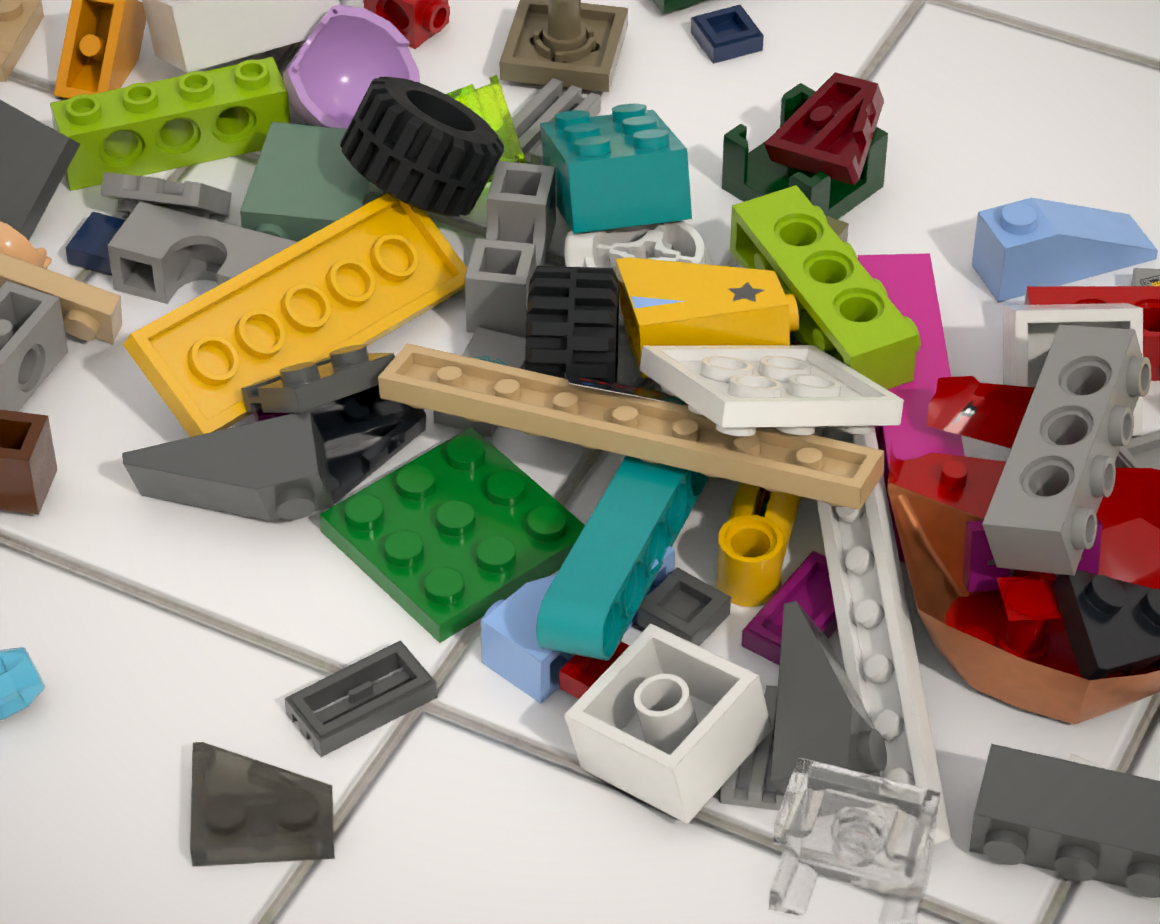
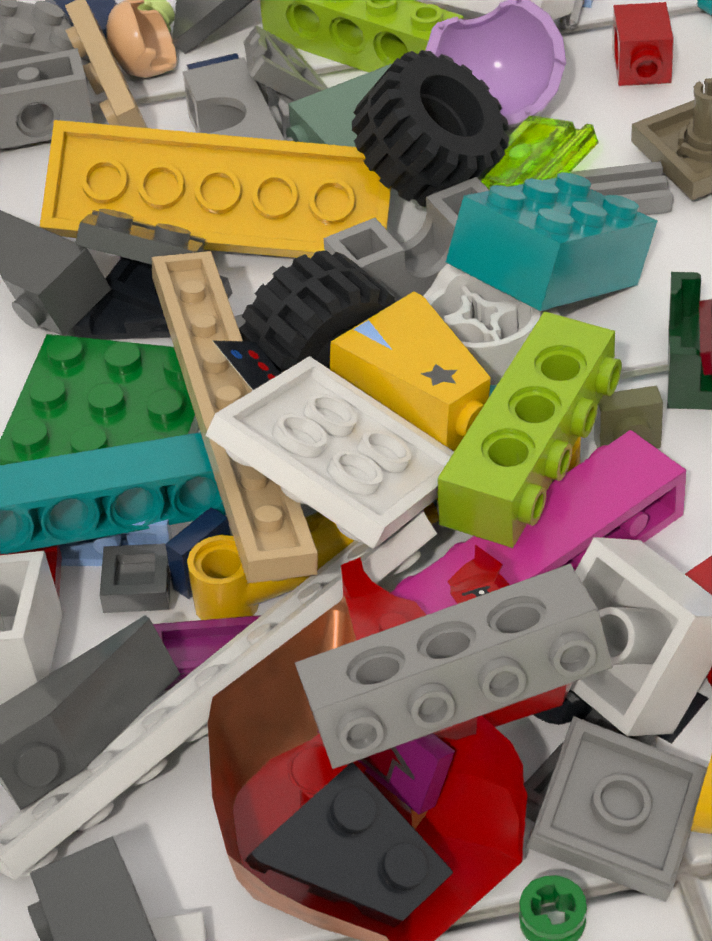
camera: 55 degrees right, 0 degrees up
none -> dark blue tile [166,507,231,599]

